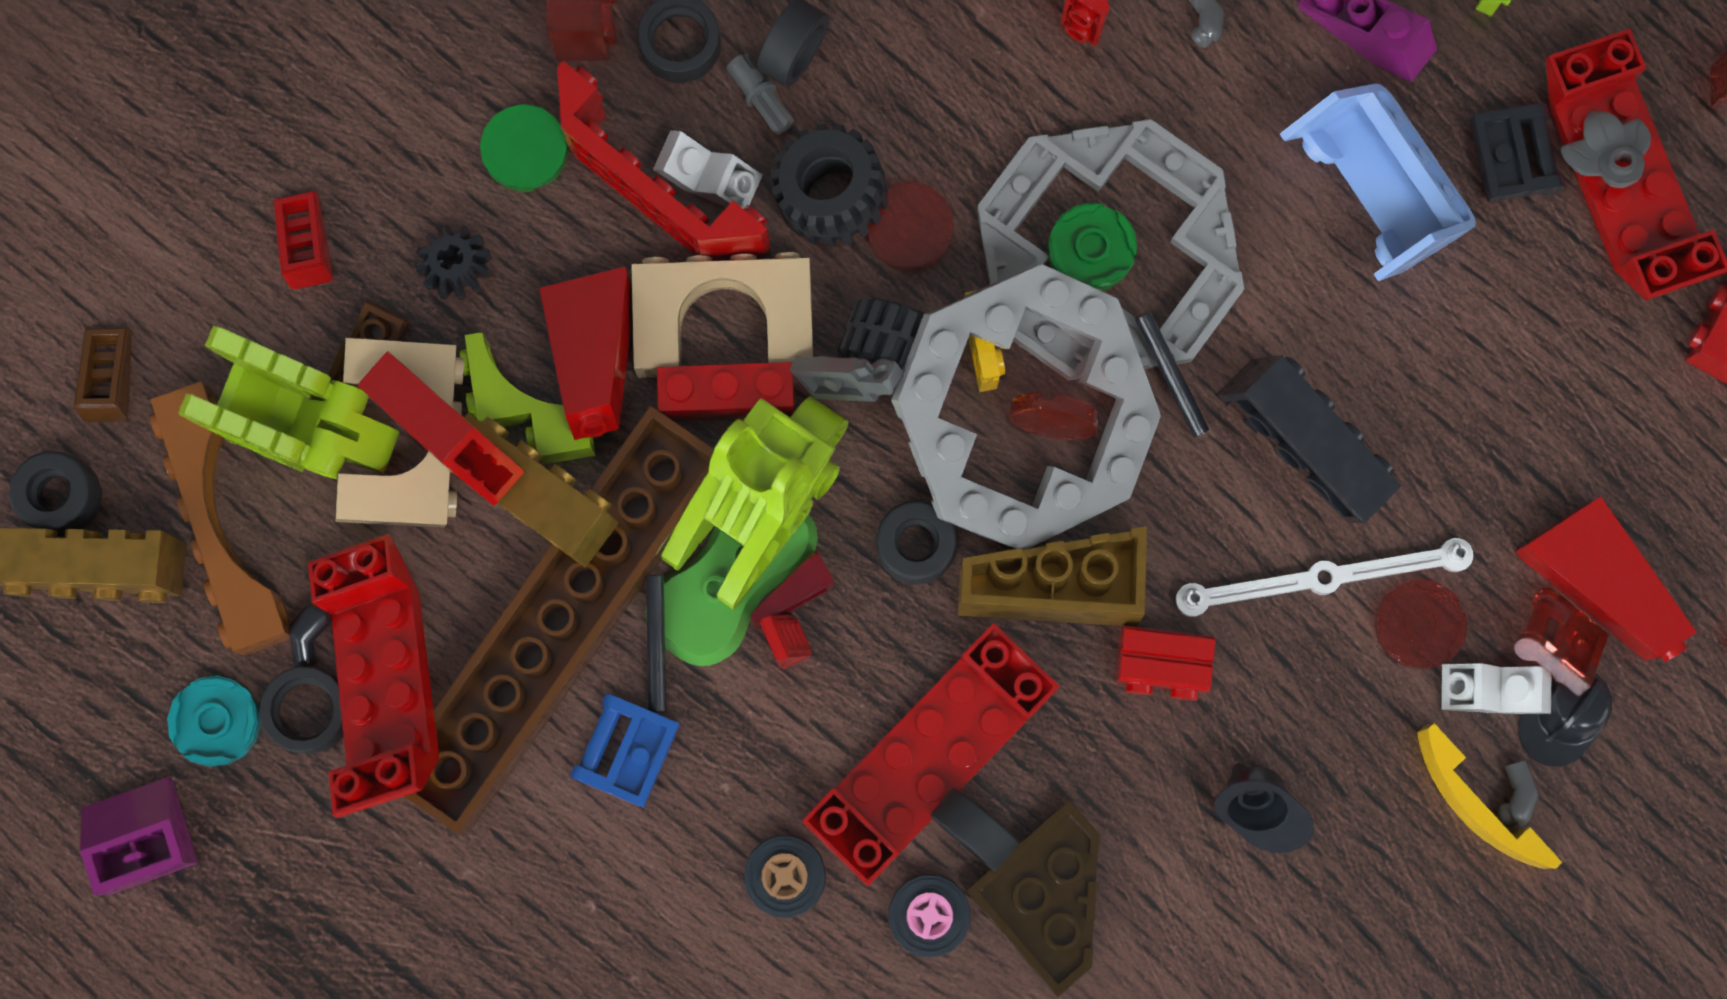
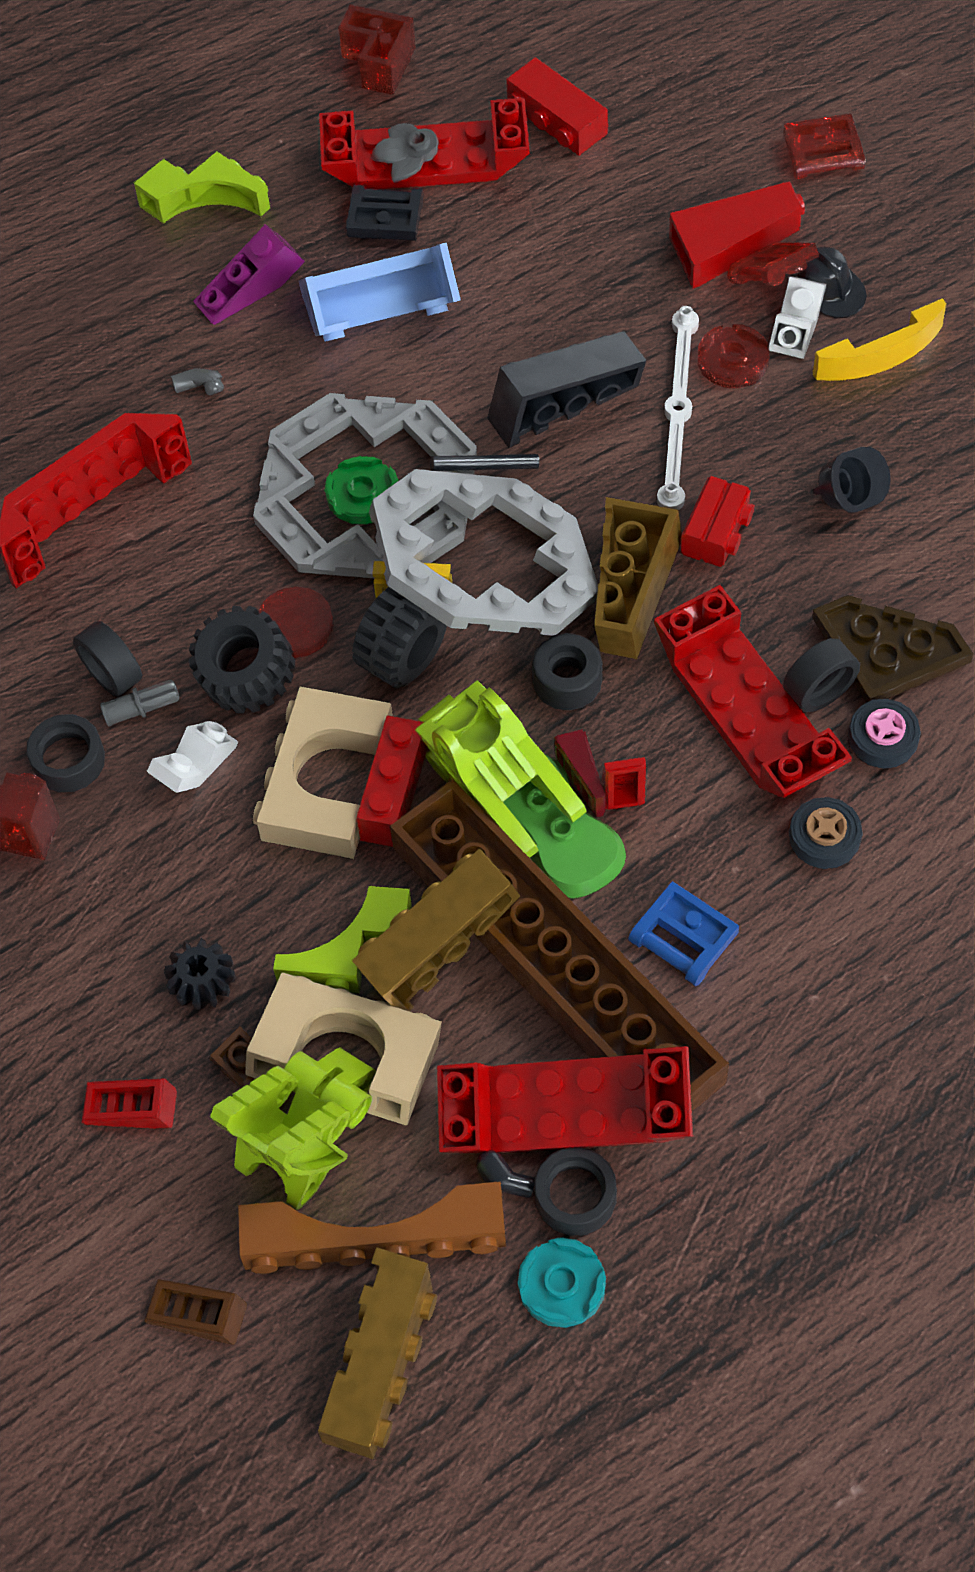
camera: 70 degrees left, 20 degrees down
black tyre [9,451,102,536] -> none
magenta slope [80,777,198,895] -> none
red slope [357,351,525,506] -> none
green tile [480,104,569,193] -> none
red slope [539,266,633,440] -> none
red slope [557,61,771,261] -> none
black bar [646,574,667,712] -> none
dark grey hinge [789,356,904,402] -> none
clear red tile [1009,392,1099,440] -> none
dark grey arm [1497,760,1539,828] -> none

